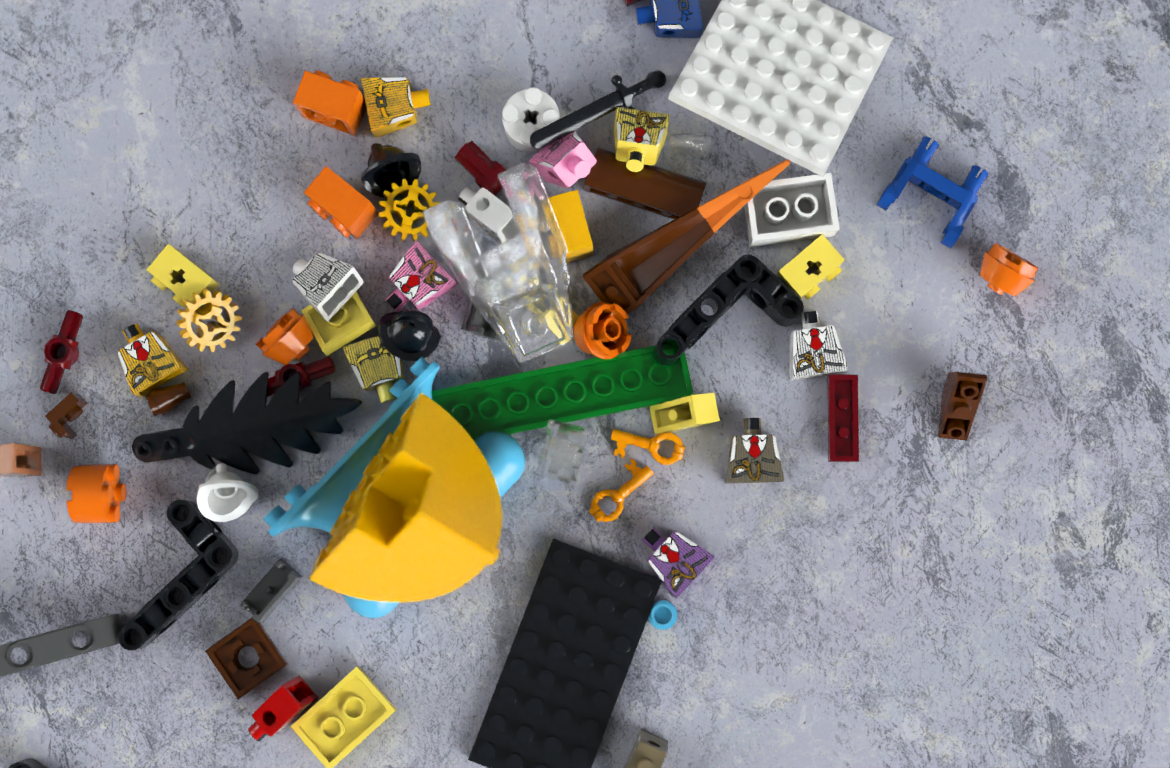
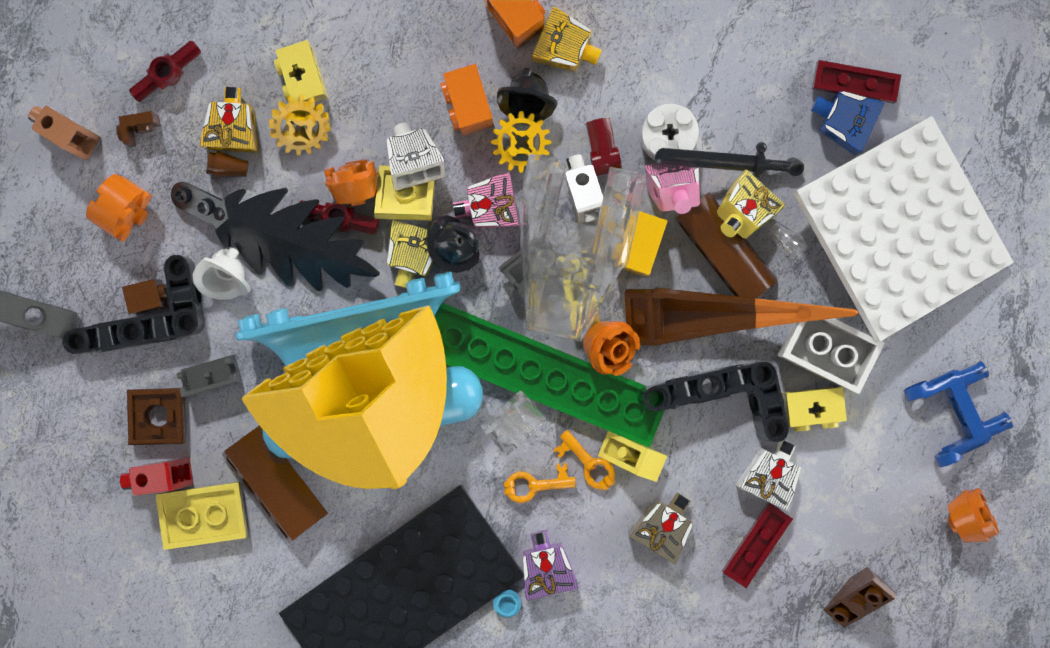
camera: 35 degrees right, 5 degrees up
none -> reddish brown brick [122,279,168,315]
none -> reddish brown brick [222,425,328,543]

